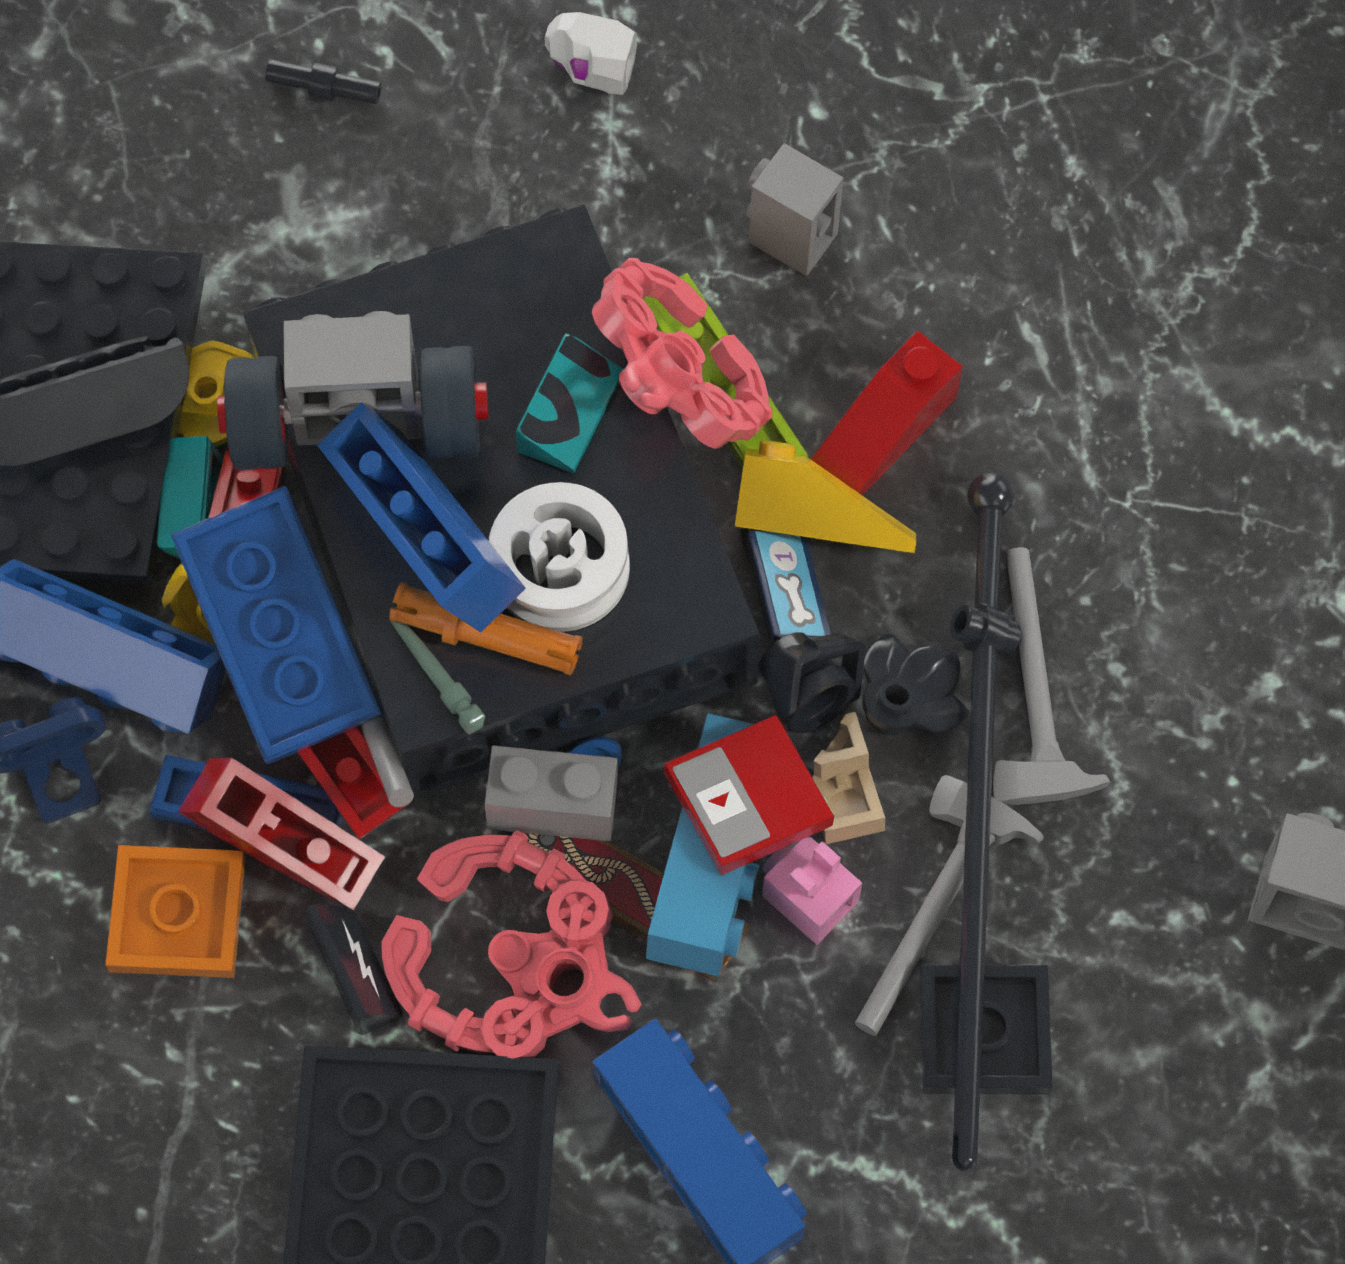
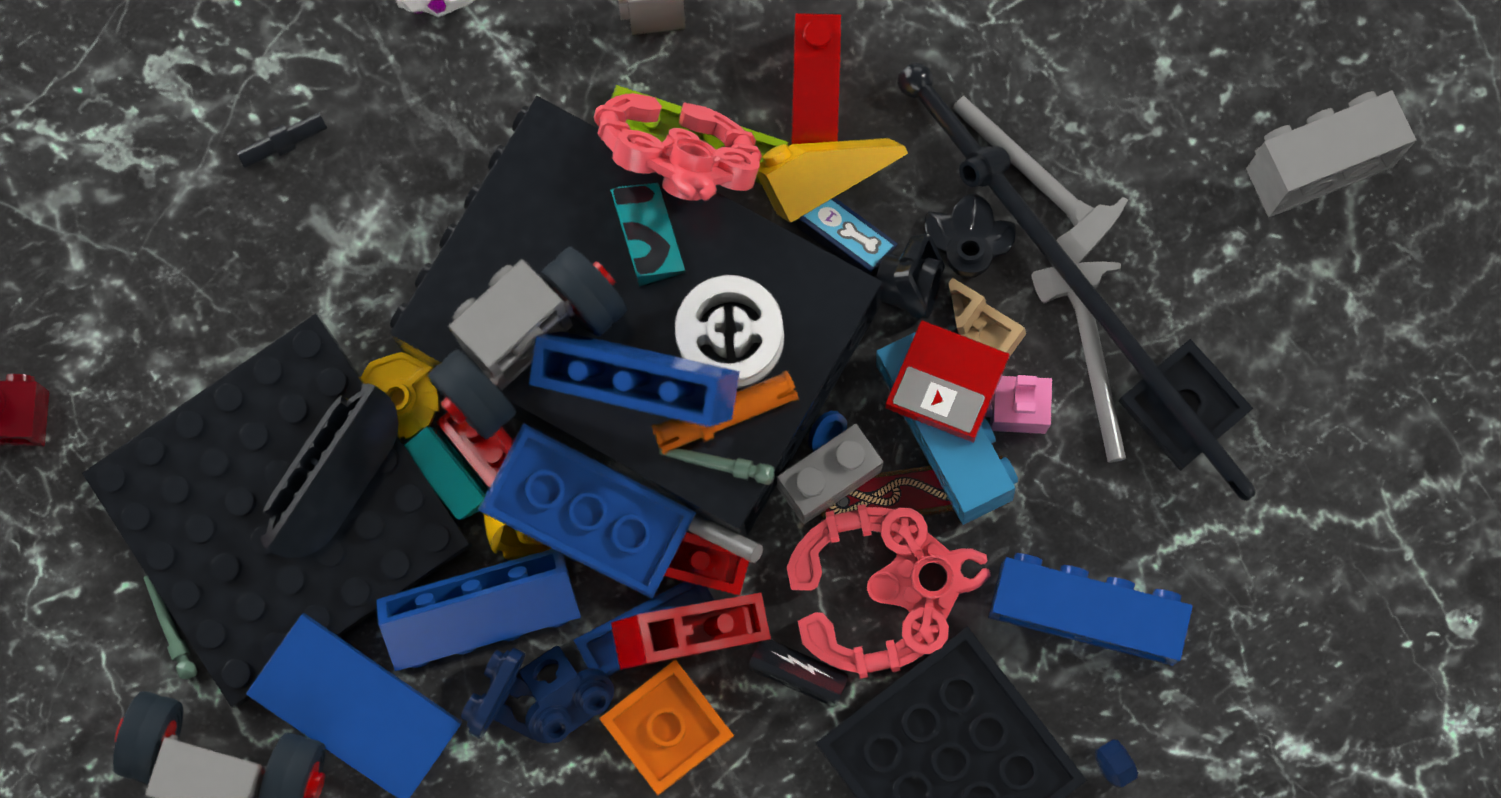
camera: 40 degrees left, 10 degrees up
none -> dark blue bracket [519,646,614,743]

